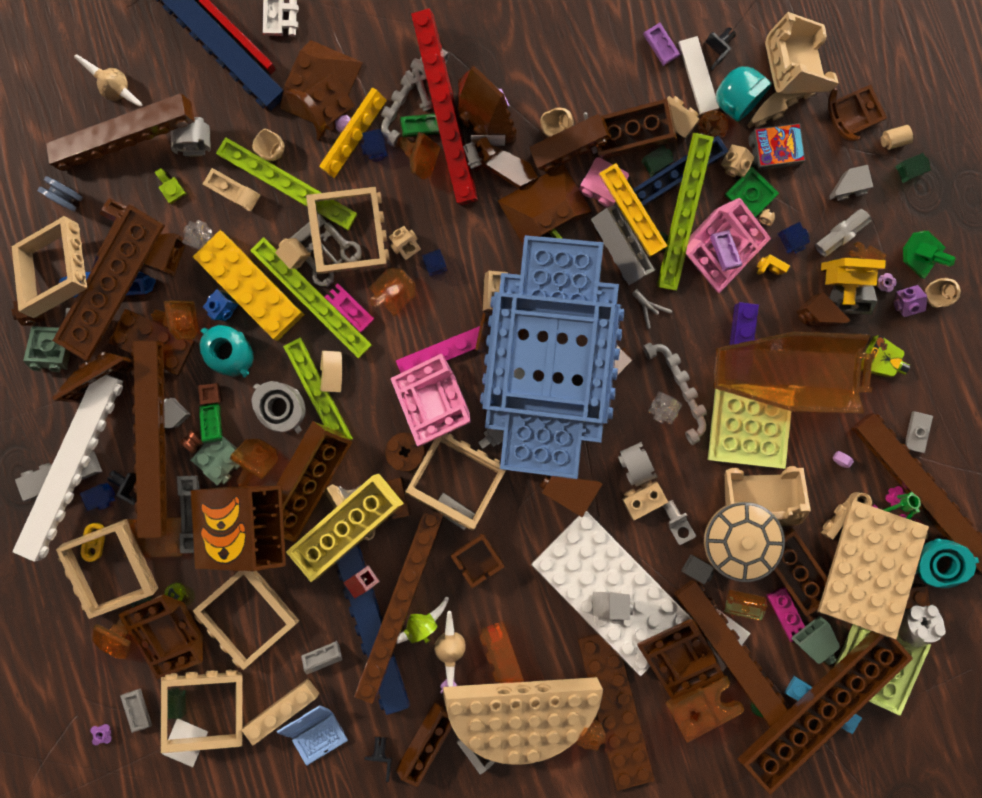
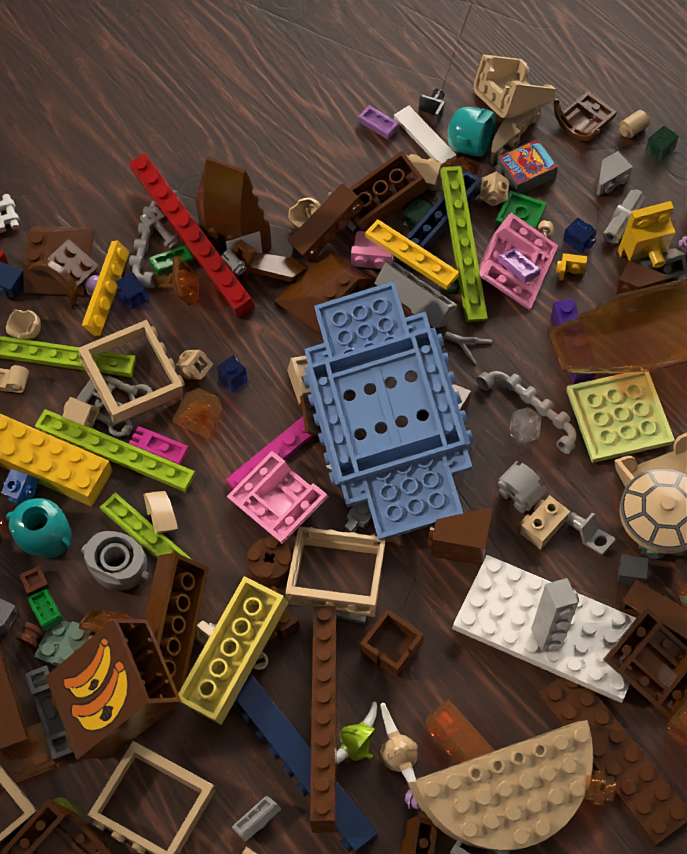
camera: 15 degrees left, 25 degrees down
dark red brick [344,566,380,598] -> none

